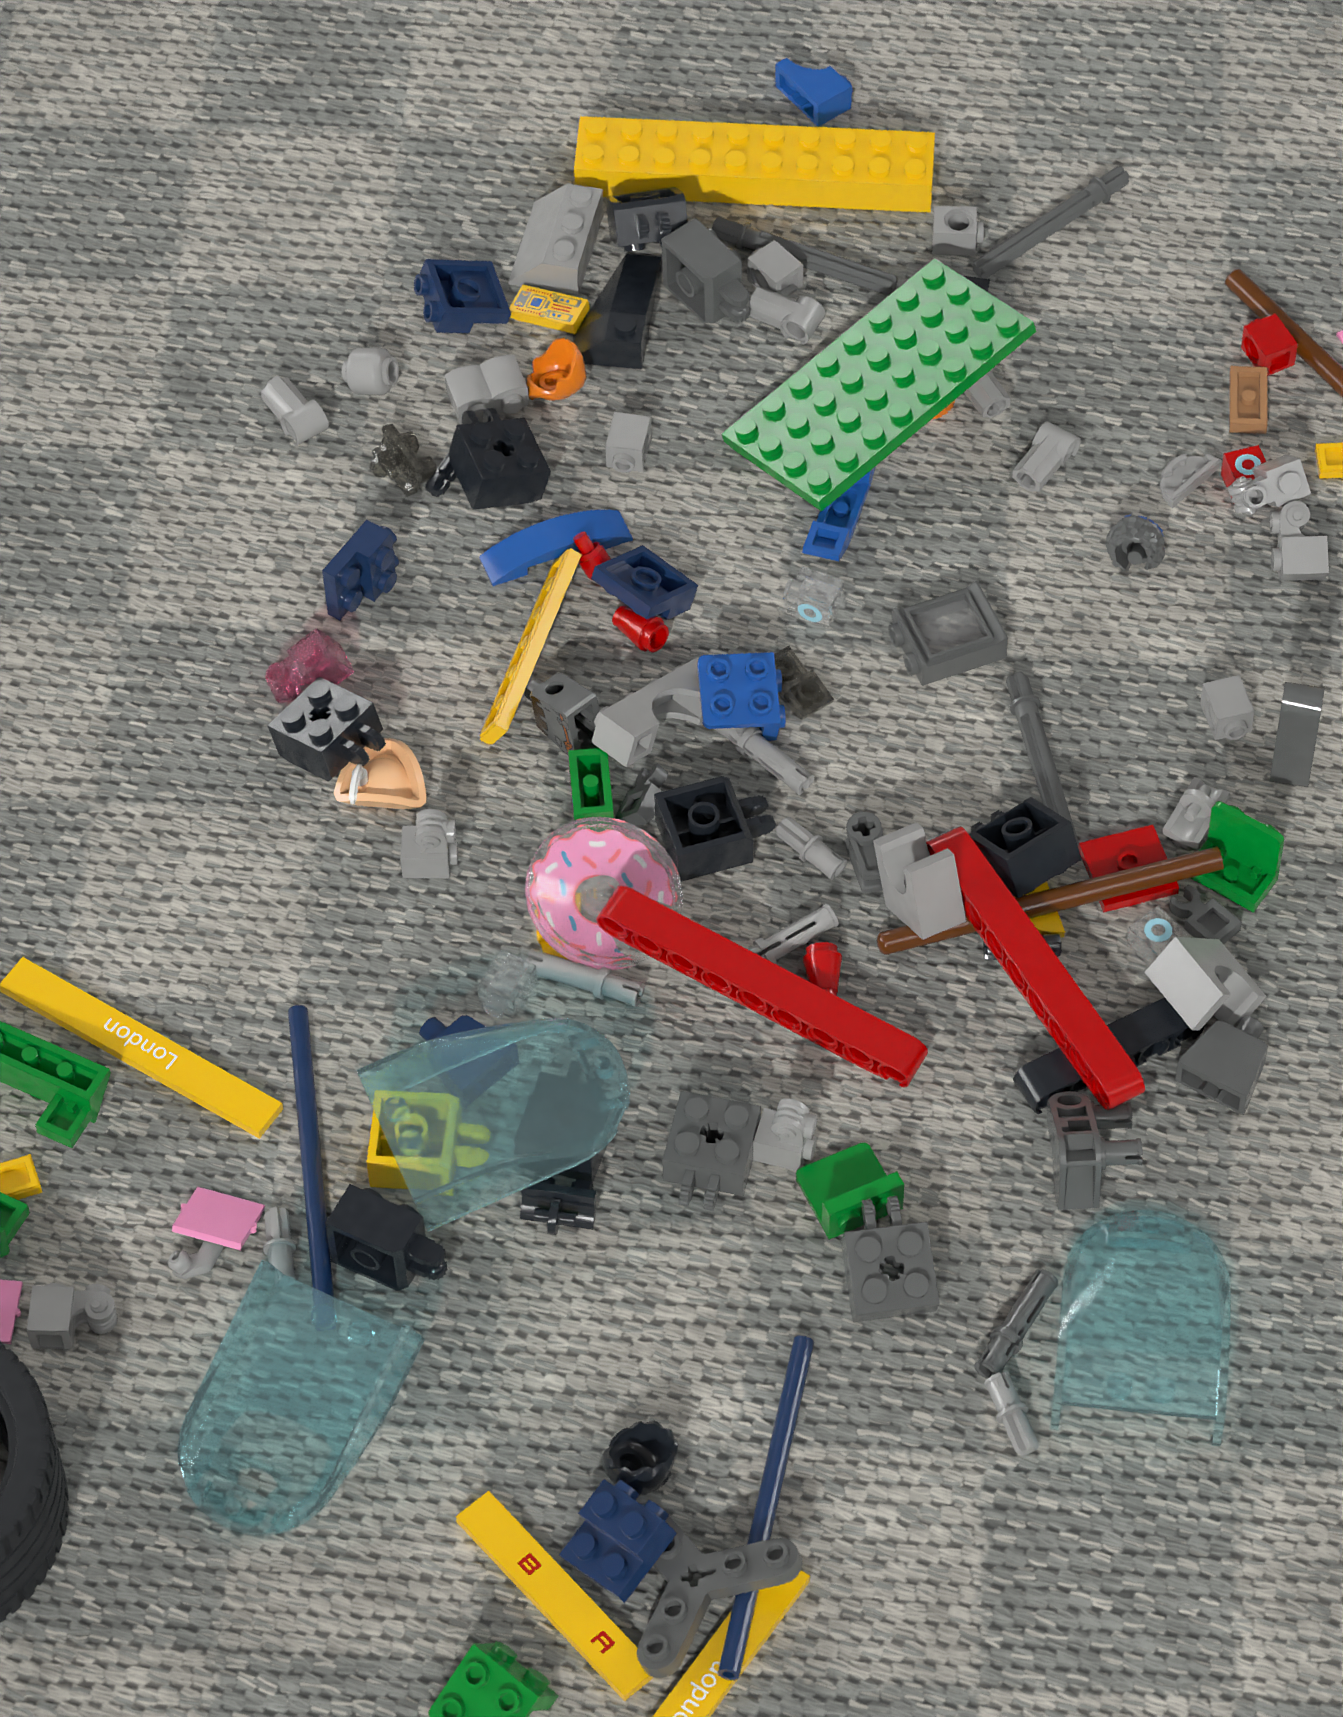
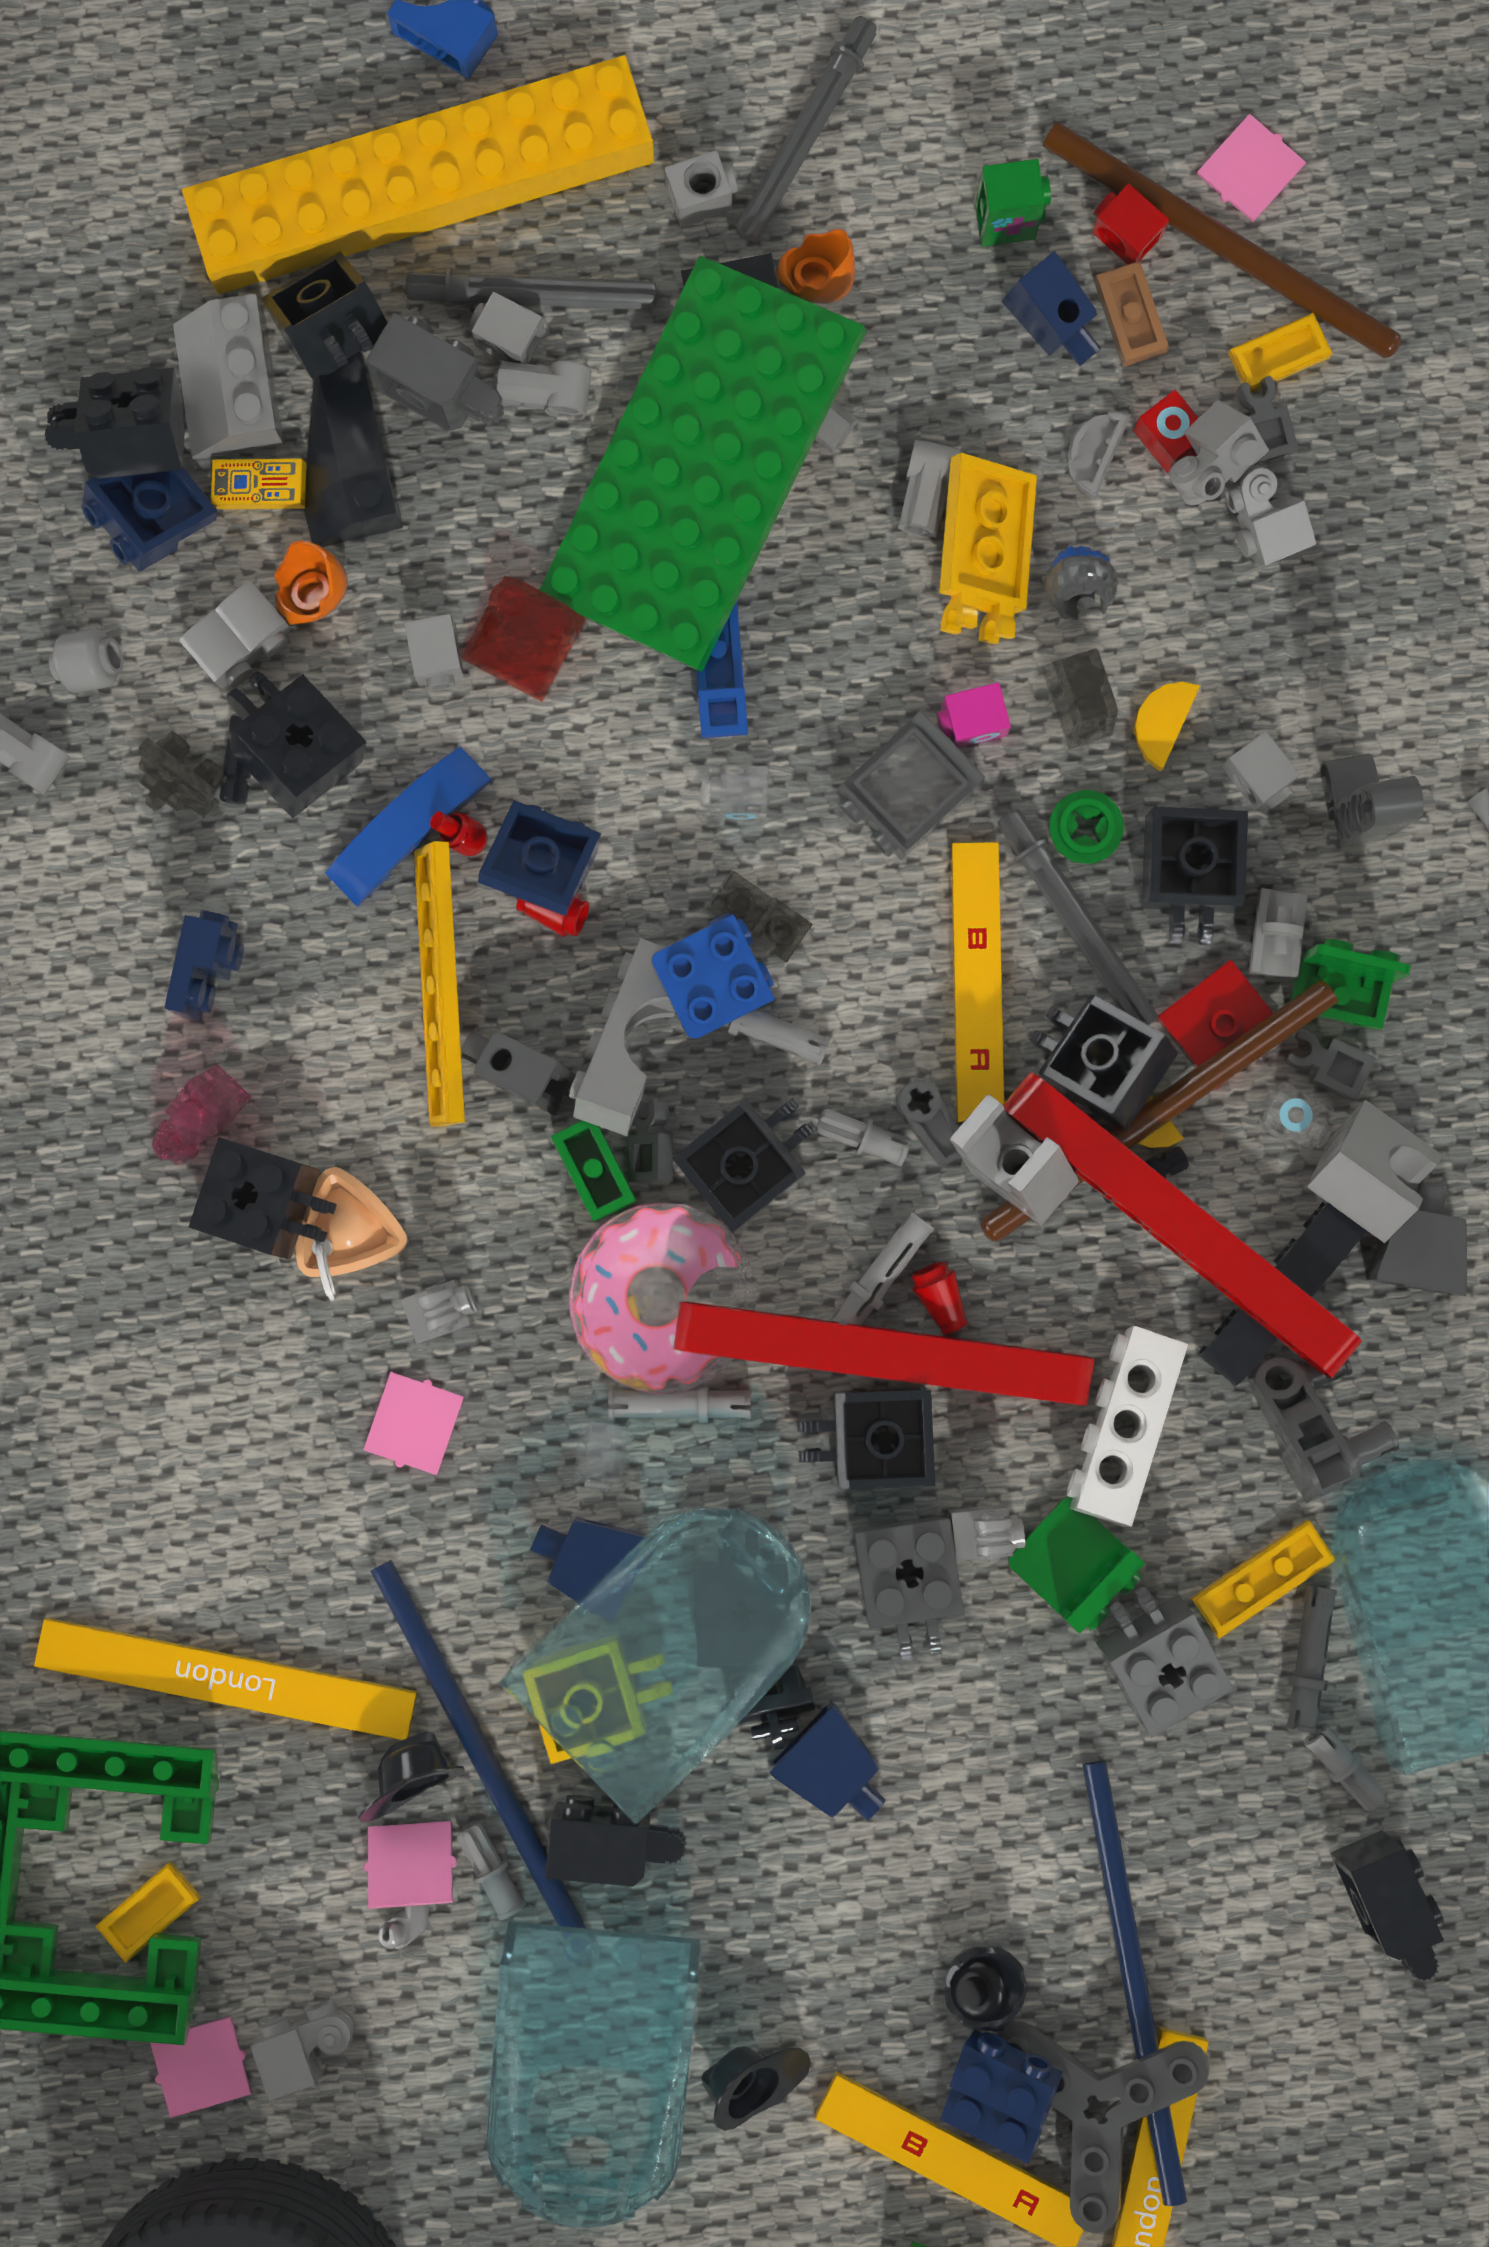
camera: 25 degrees left, 30 degrees up
none -> black hinge [45,367,186,479]
none -> black piece [358,1731,465,1822]
none -> bright pink piece [364,1372,464,1475]
none -> clear red slope [461,576,586,702]
none -> black piece [701,2046,811,2131]
none -> dark blue torso [769,1700,886,1821]
none -> orange hair [775,228,856,303]
none -> black hinge [797,1388,935,1490]
none -> dark pink brick [936,682,1011,748]
none -> yellow tile [939,453,1037,644]
none -> yellow tile [951,842,1004,1123]
none -> green brick [975,159,1051,247]
none -> dark blue torso [1001,251,1101,367]
none -> clear smoke torso [1041,648,1118,750]
none -> green gear [1049,790,1124,865]
none -> white brick [1066,1326,1188,1527]
none -> yellow tile [1133,681,1200,772]
none -> black hinge [1142,806,1248,946]
none -> yellow tile [1190,1519,1336,1639]
none -> dark grey plate [1237,376,1299,465]
none -> black hinge [1330,1830,1444,1981]

